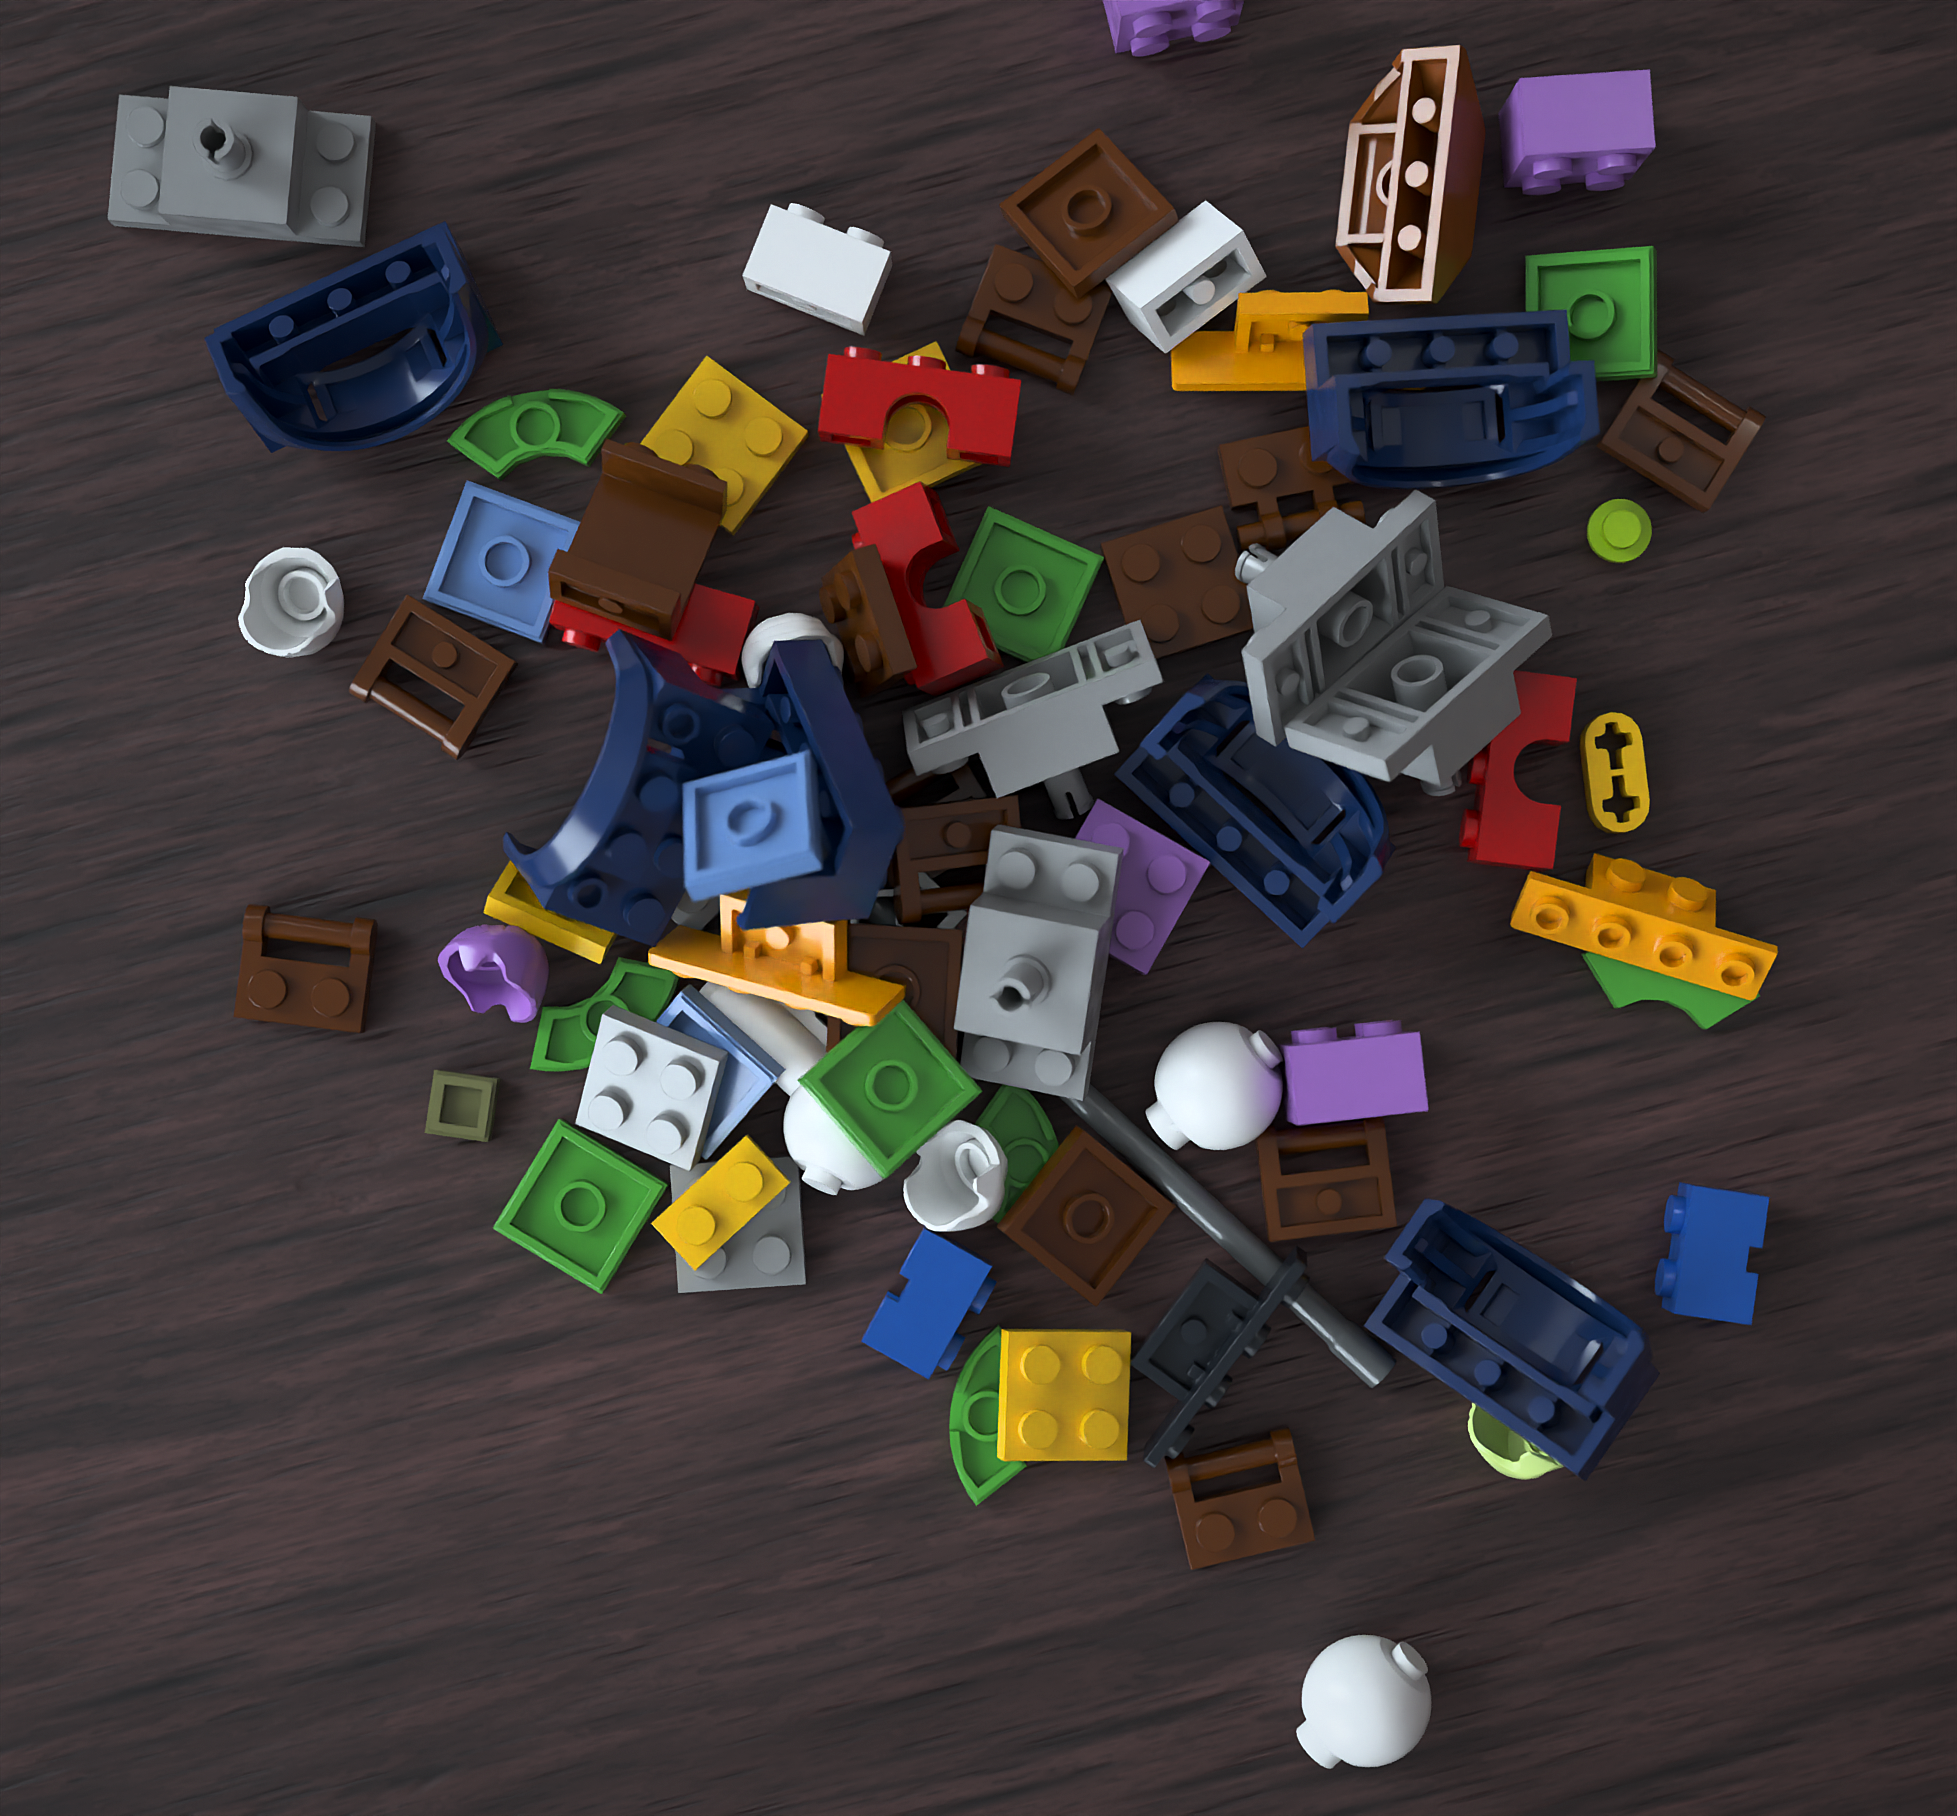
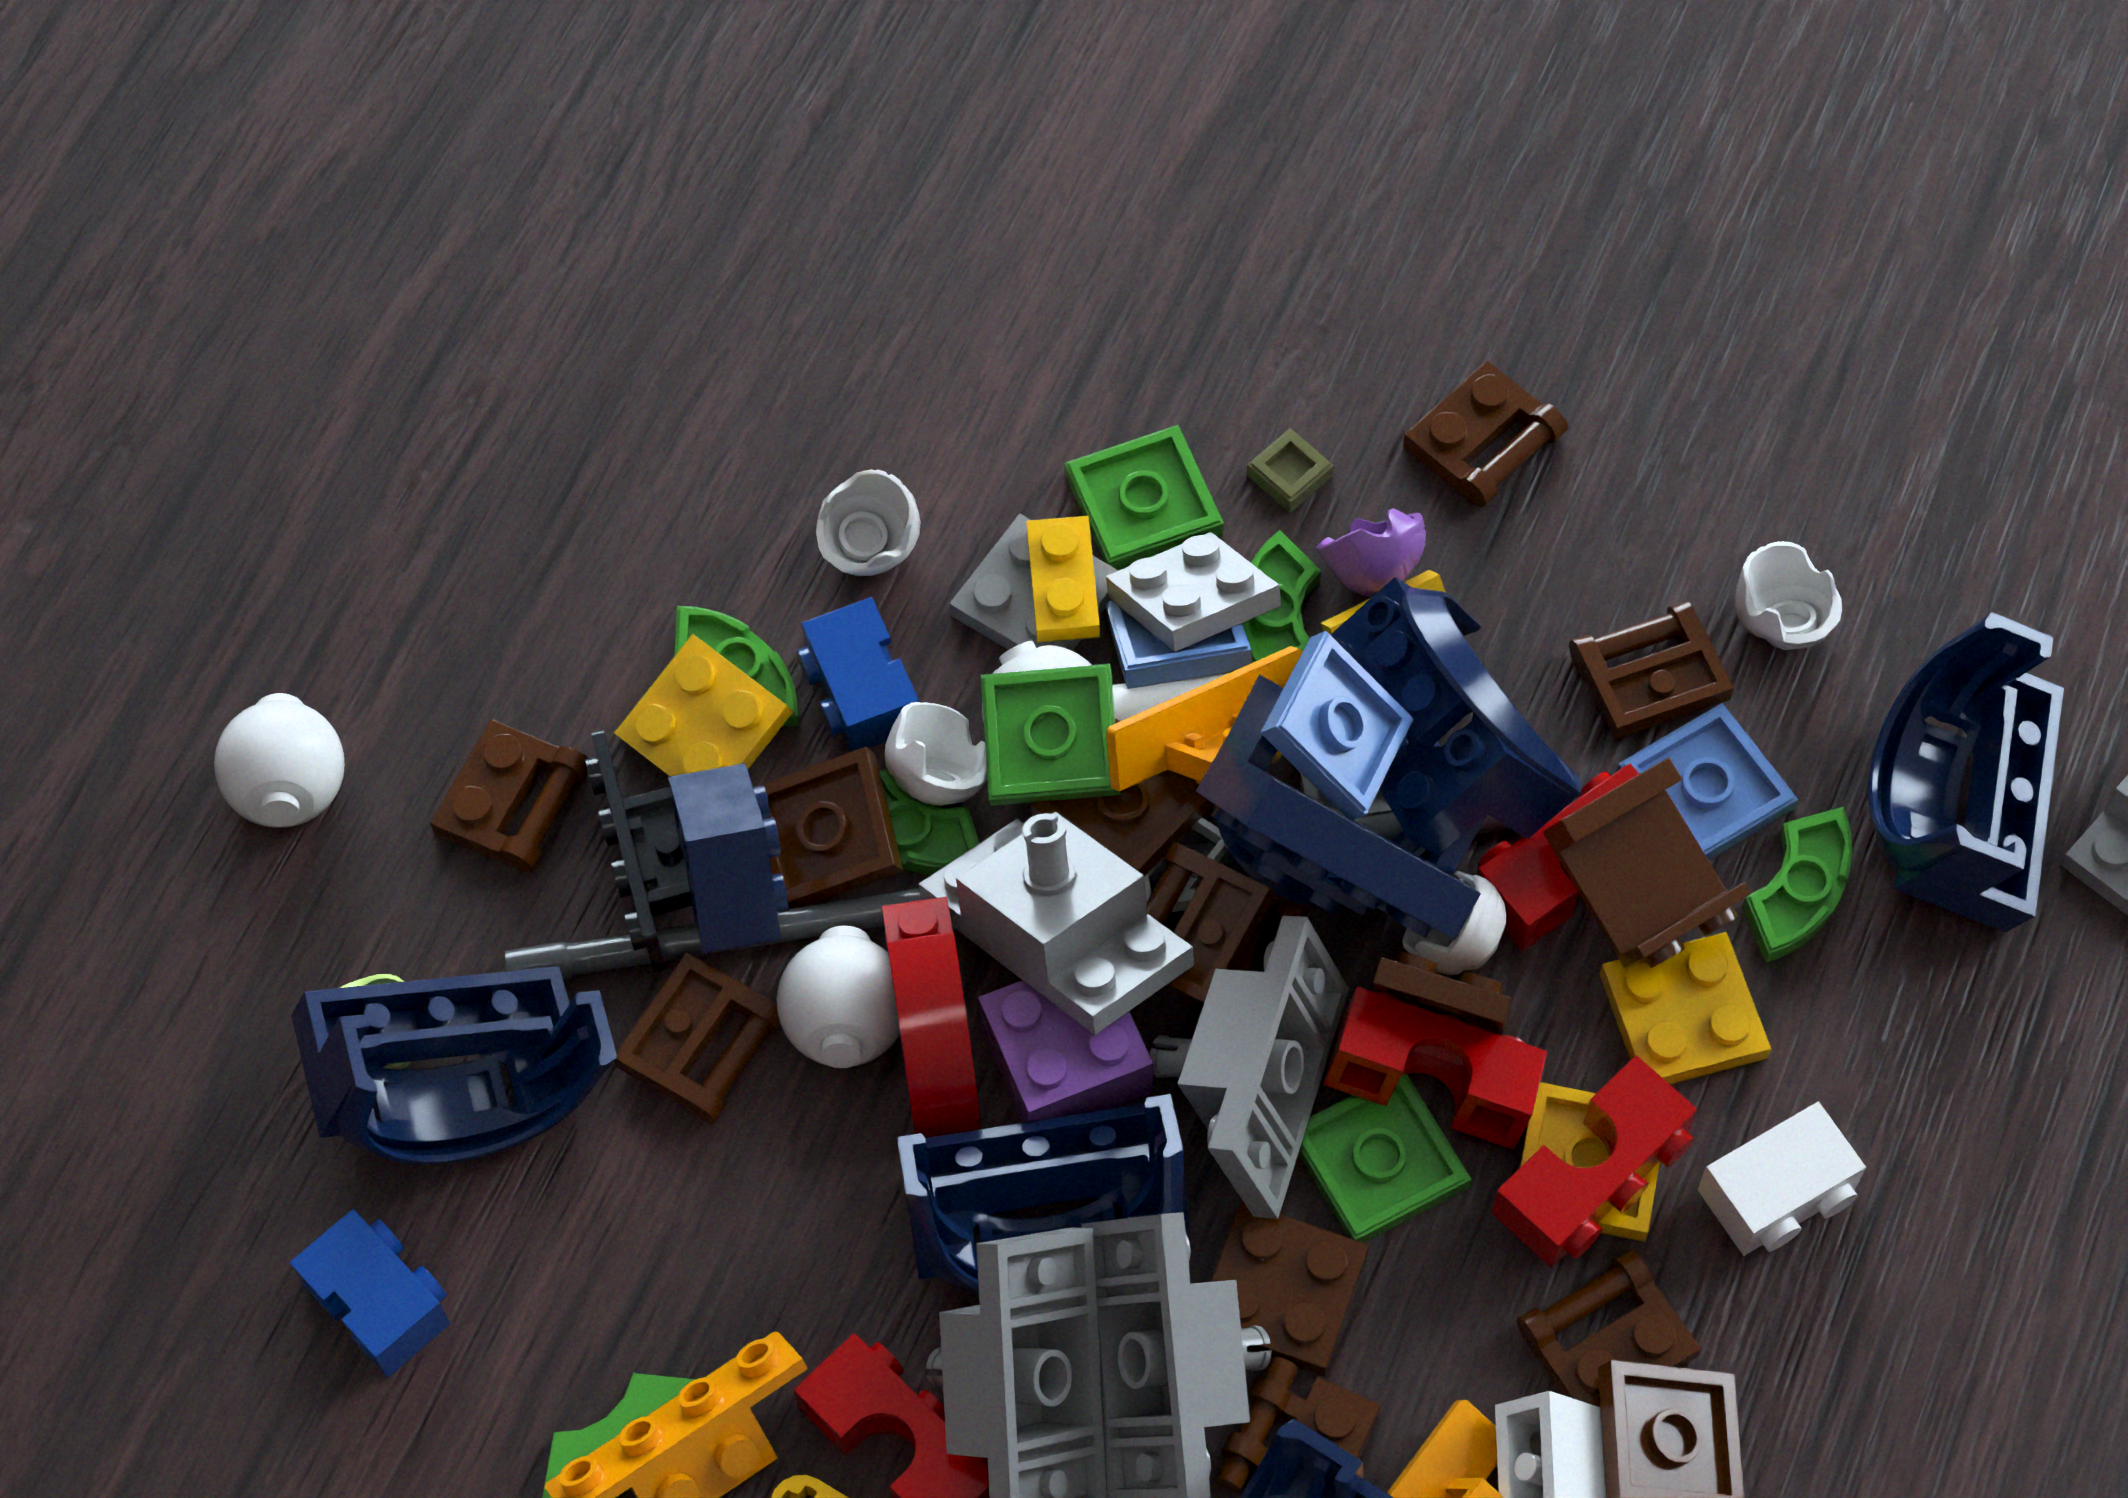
camera: 130 degrees right, 25 degrees down
medium lavender brick [1277,1020,1428,1125] -> none
none -> dark blue brick [668,763,789,954]
none -> white hair [816,469,921,576]
none -> red arch [882,896,981,1138]

